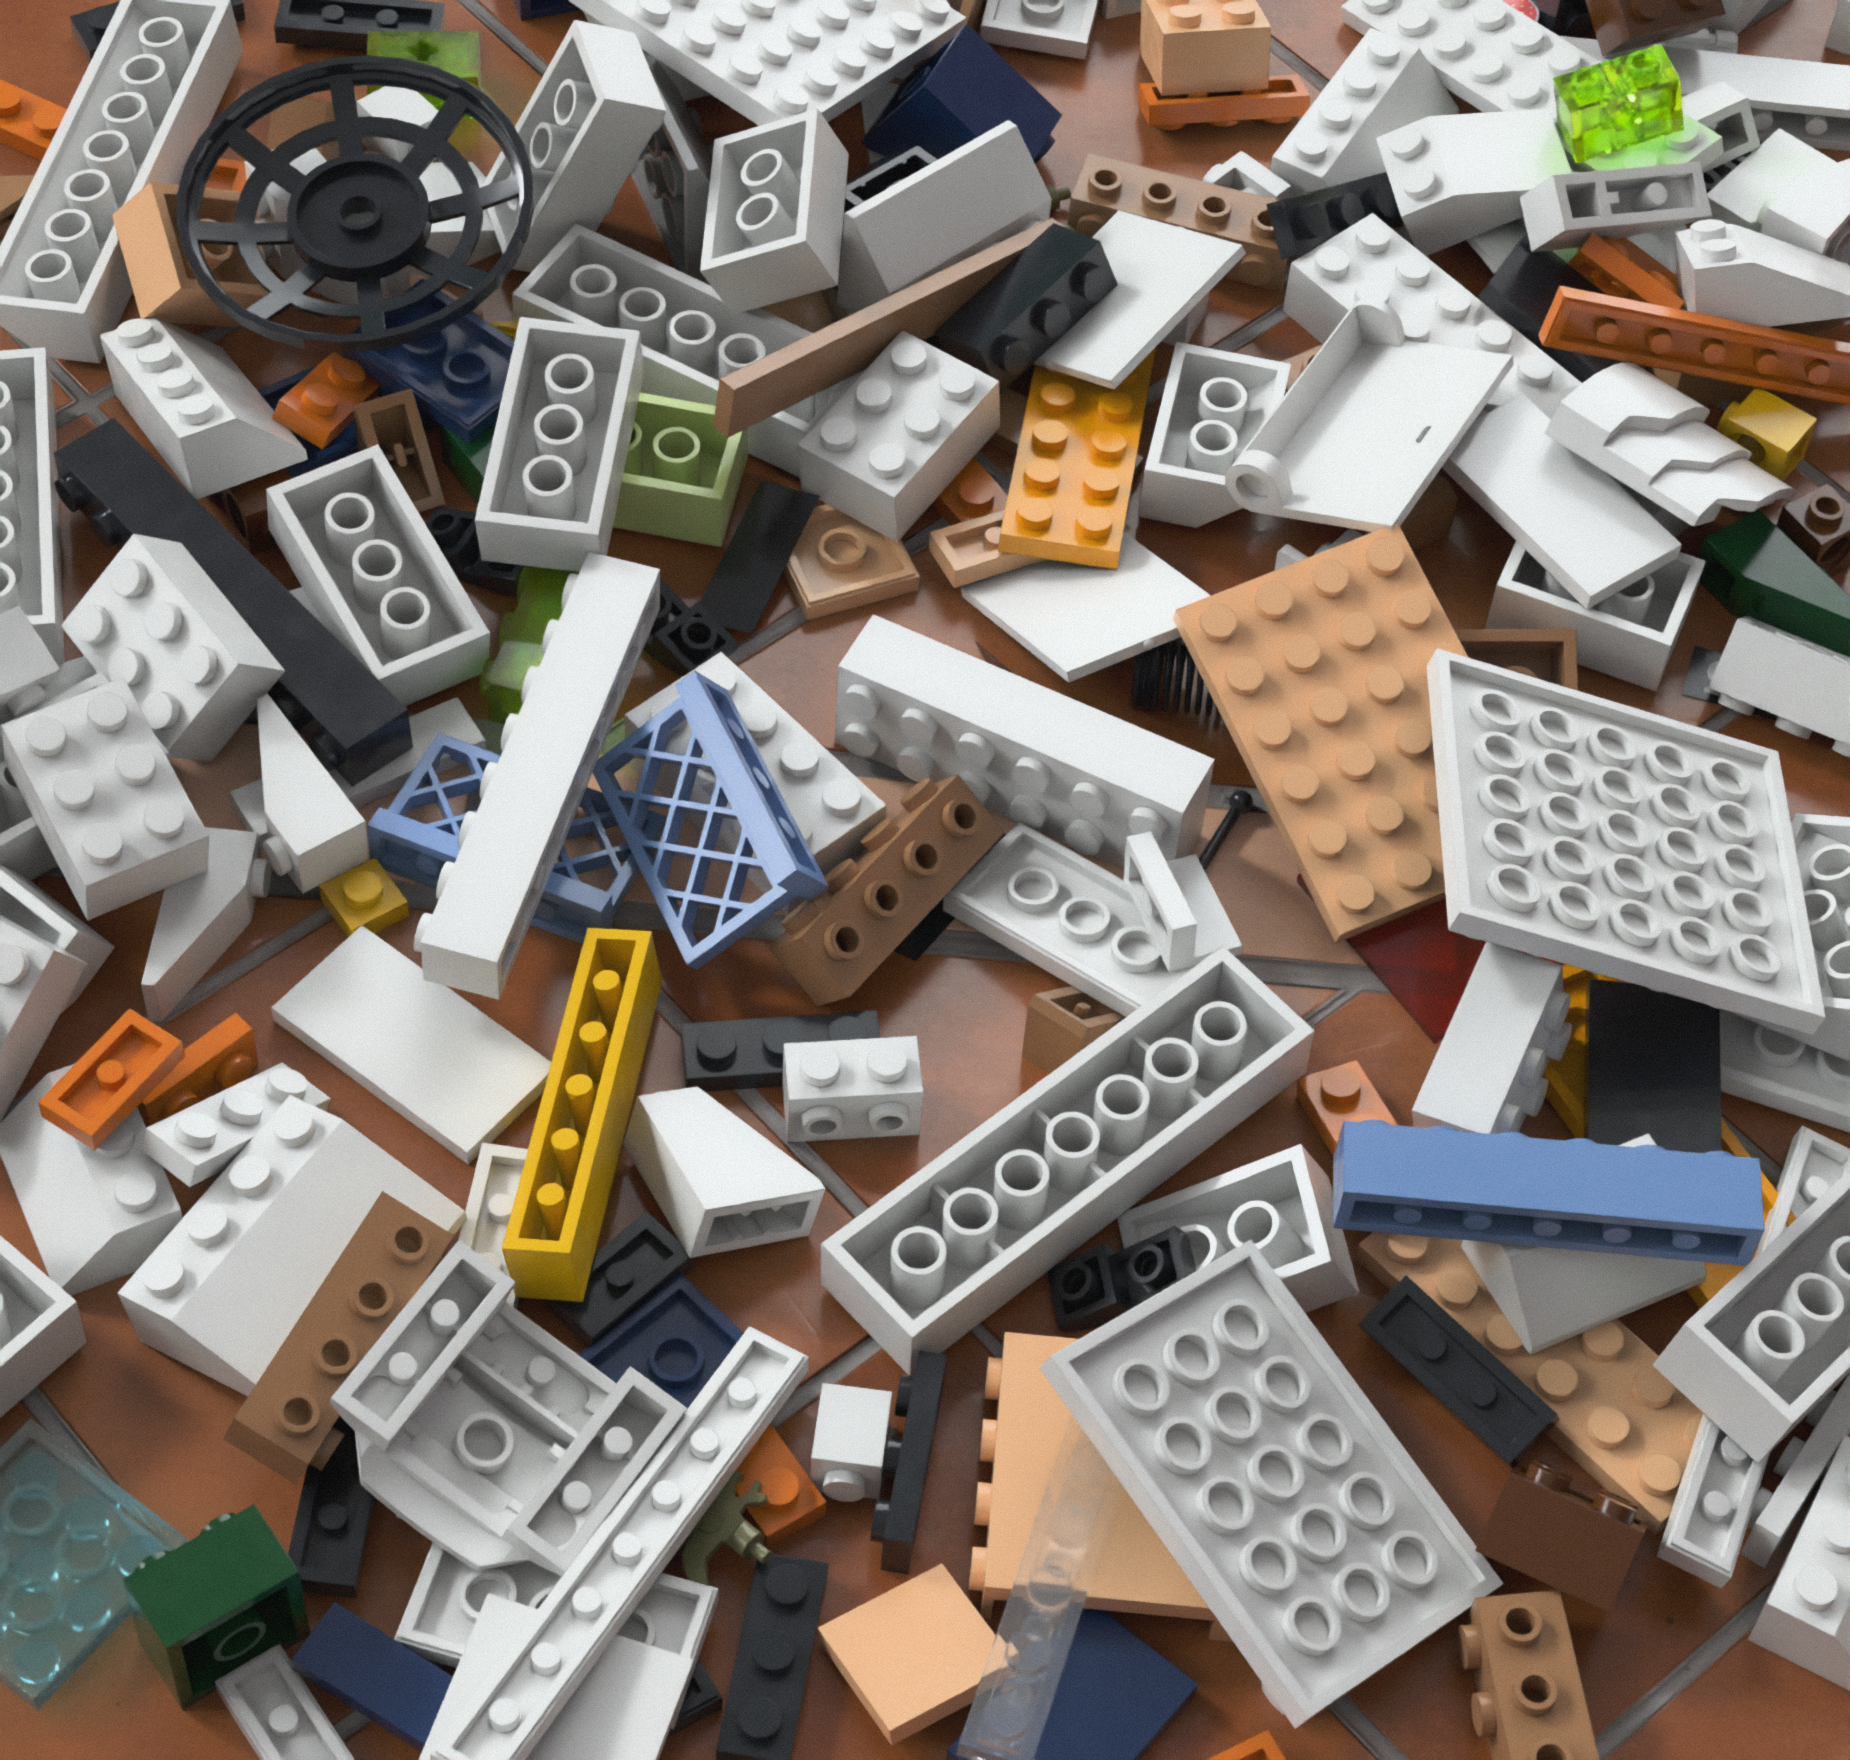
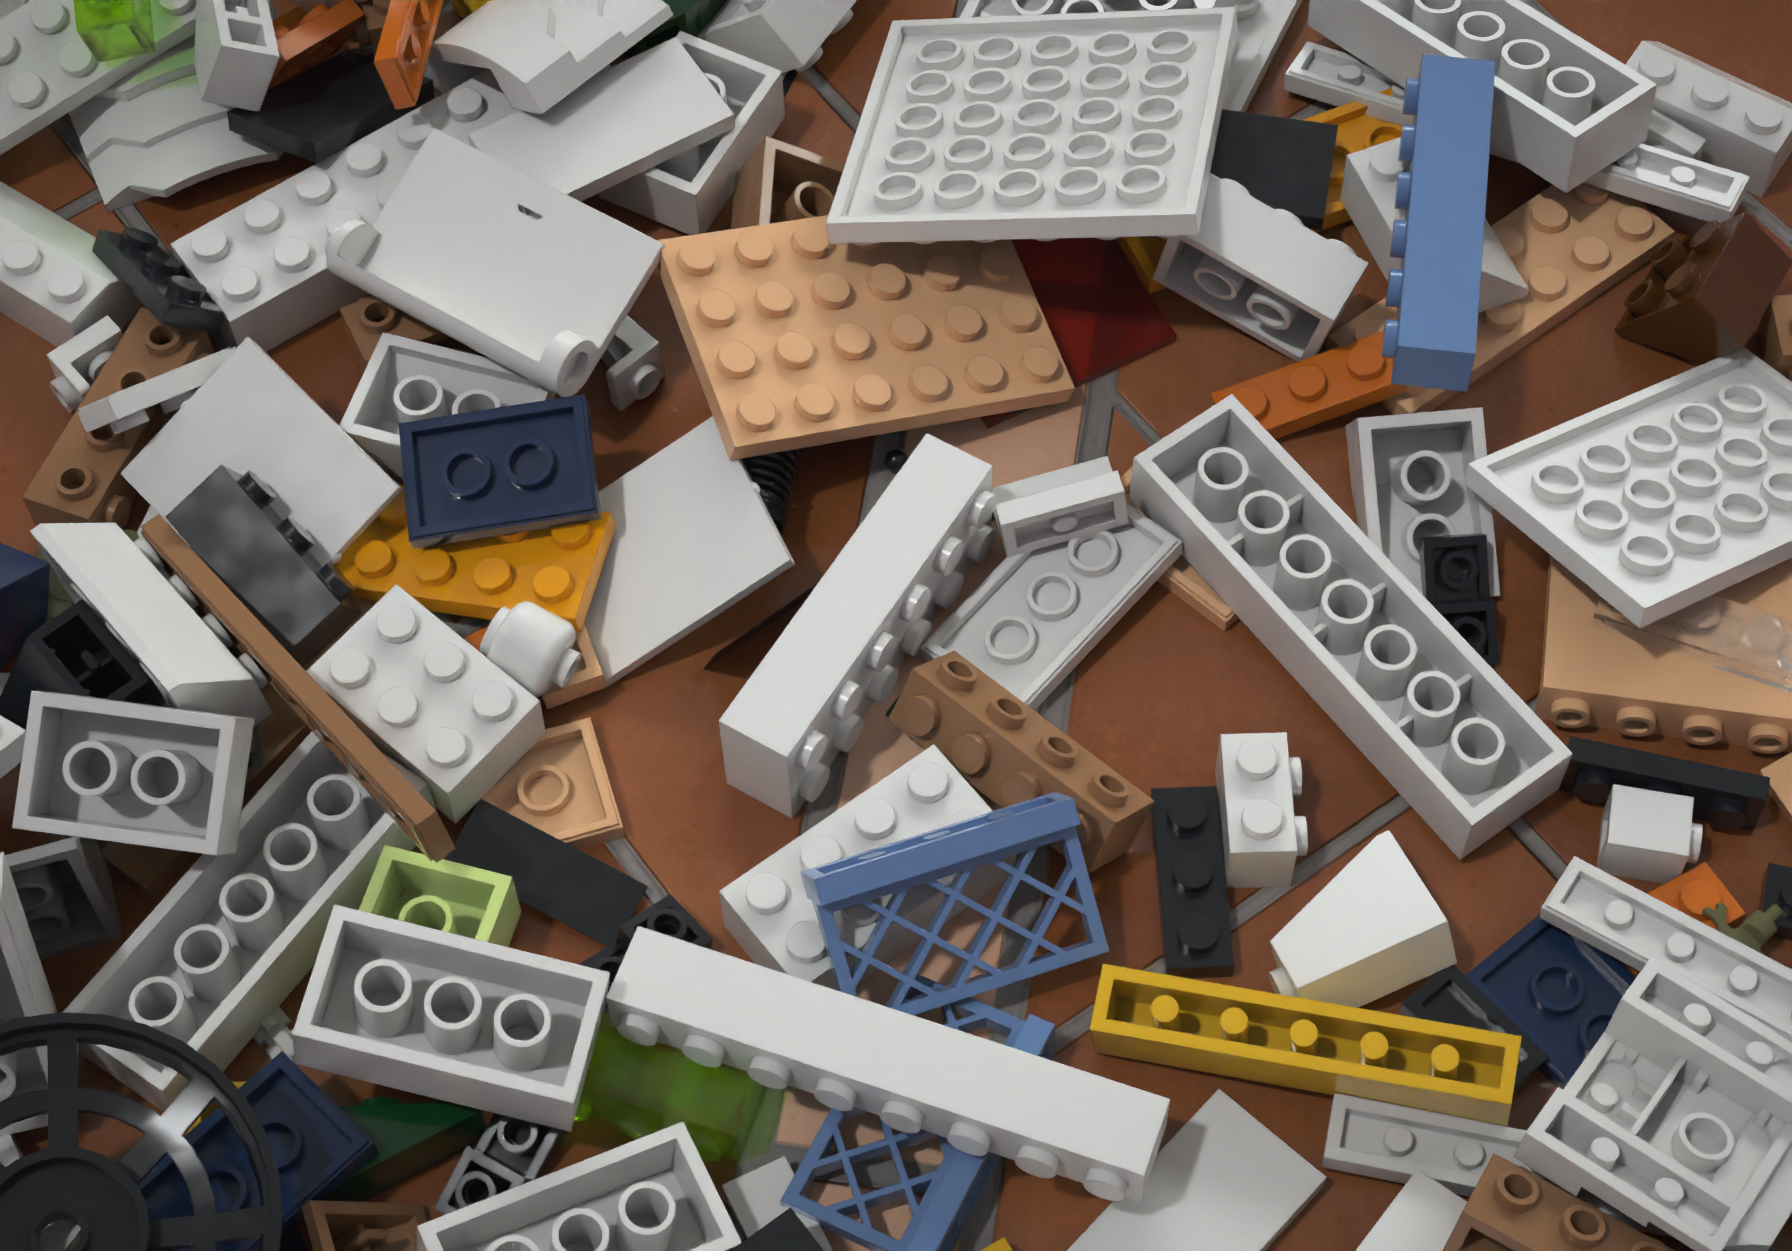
camera: 80 degrees left, 5 degrees up
medium nougat slope [1022,986,1126,1074] -> none
black plate [1359,1275,1560,1469] -> none
white slope [1376,108,1572,256] -> none
none -> white hinge [78,347,236,435]
none -> dark blue tile [398,394,602,549]
none -> white head [479,601,582,697]

